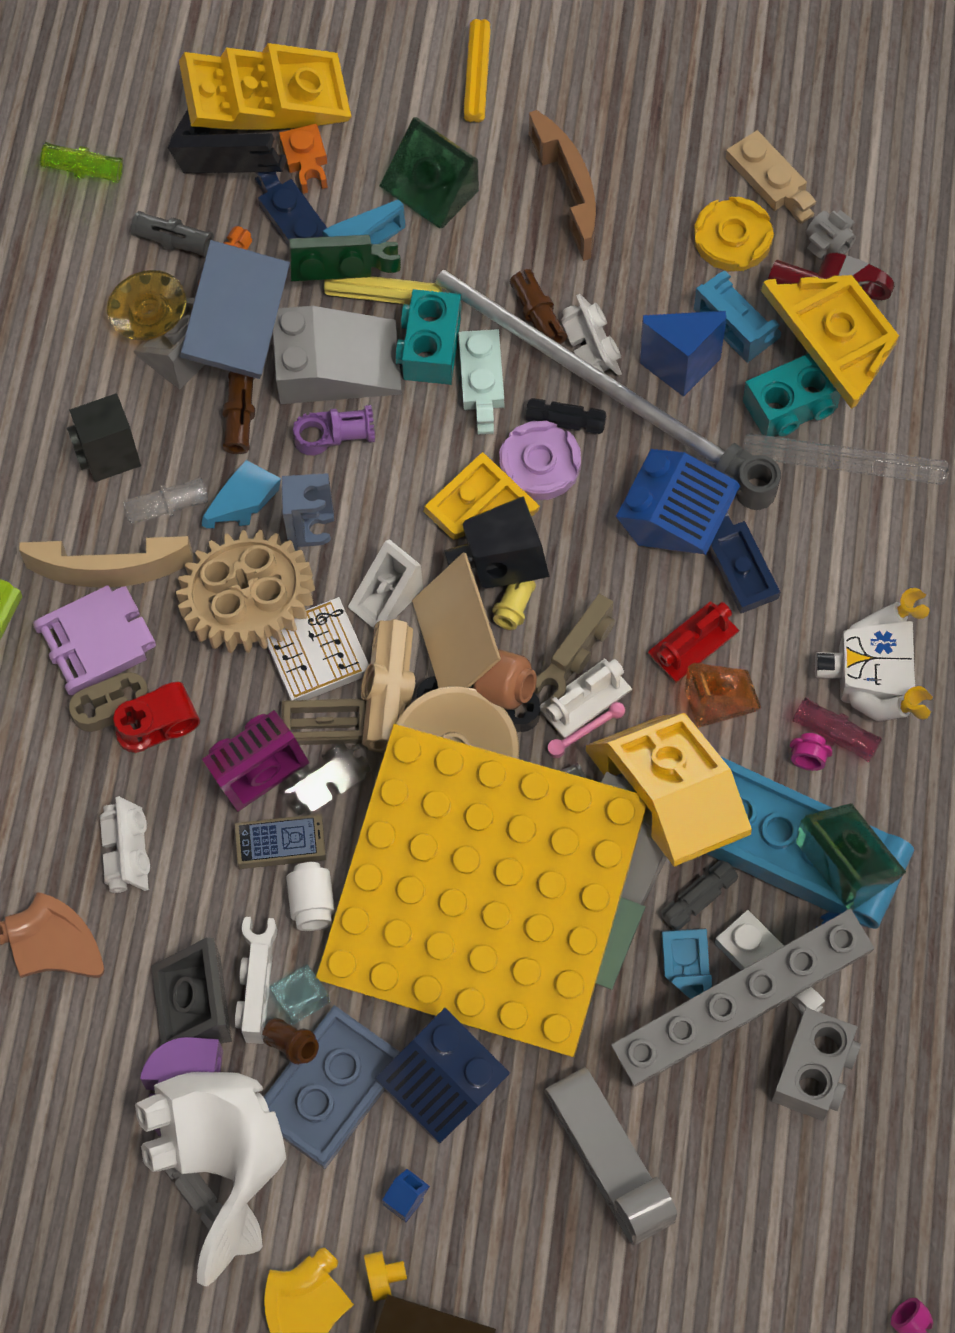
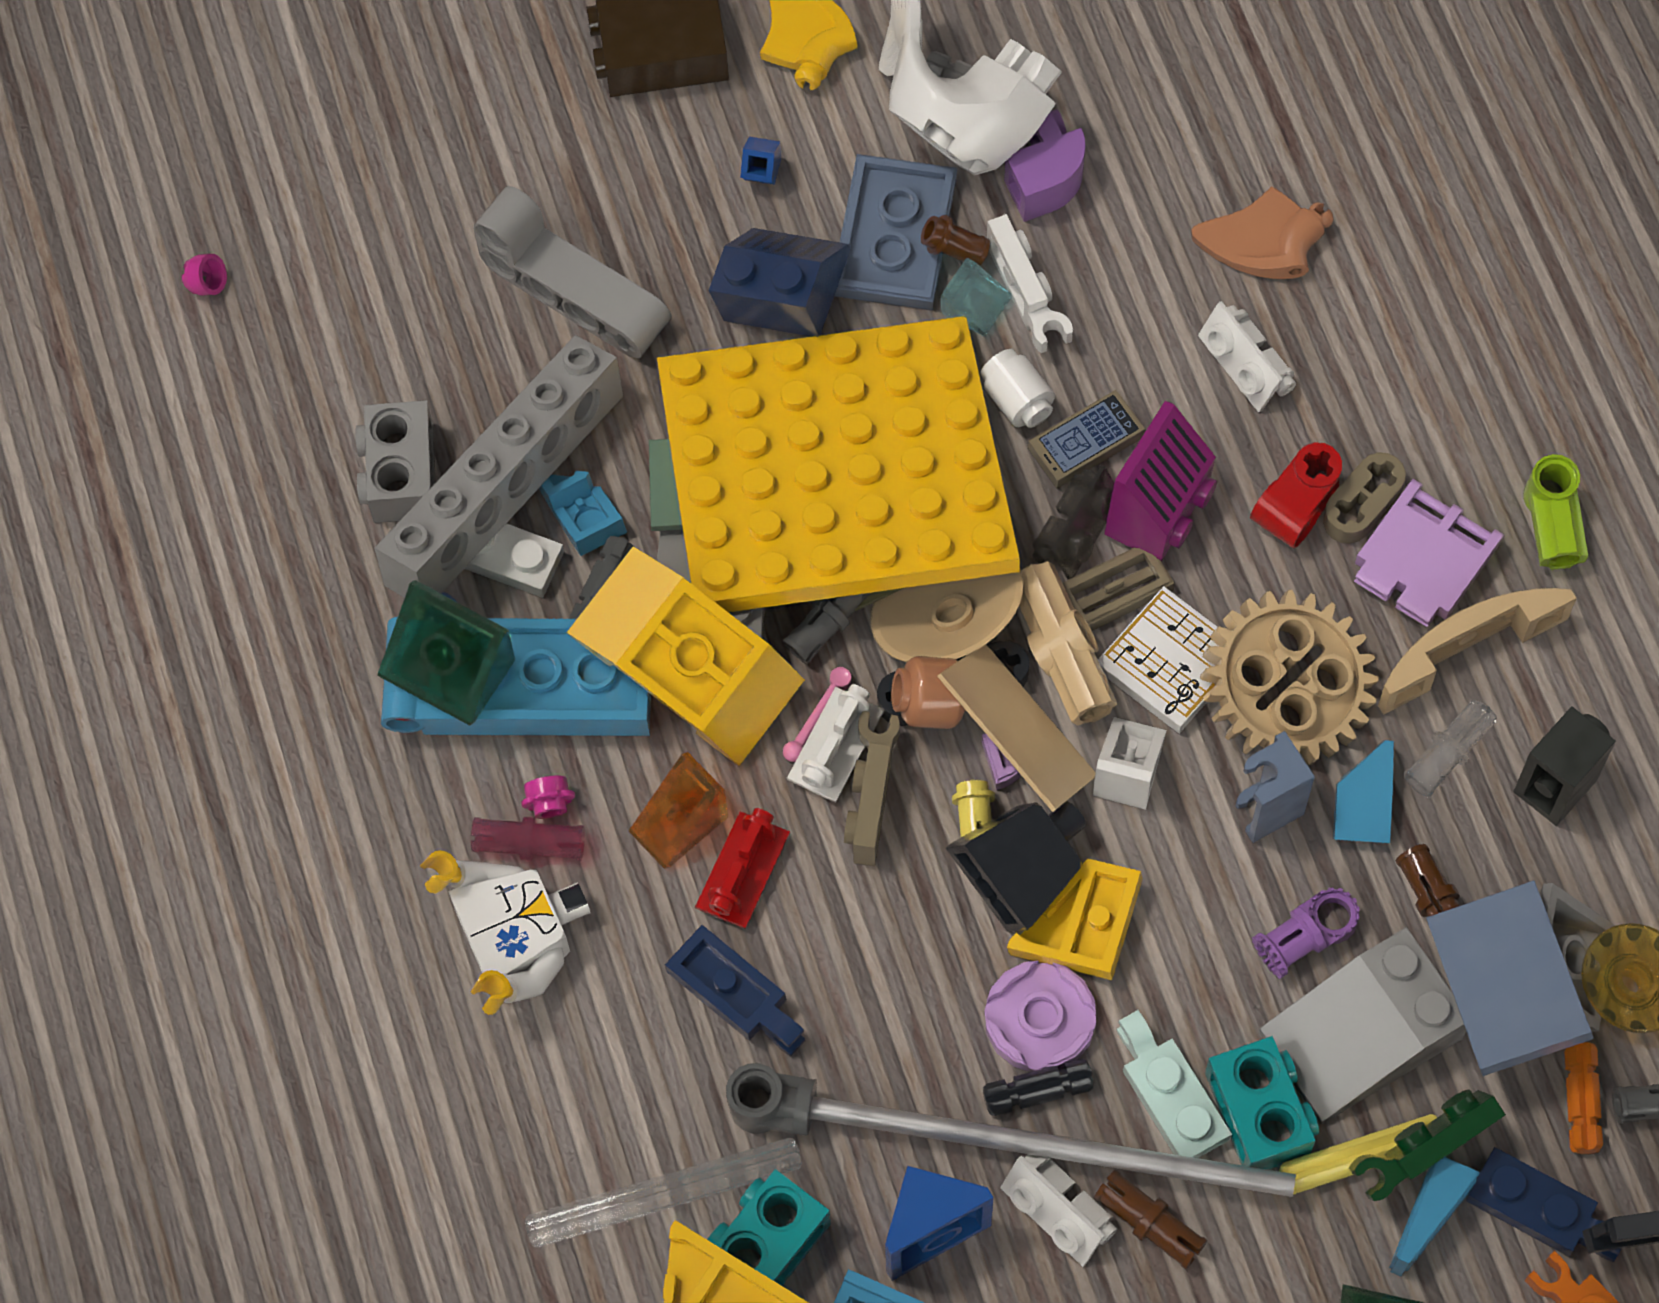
camera: 155 degrees right, 0 degrees up
dark grey slope [151,937,232,1045] -> none
yellow tile [364,1251,407,1302] -> none
blue slope [616,449,740,555] -> none

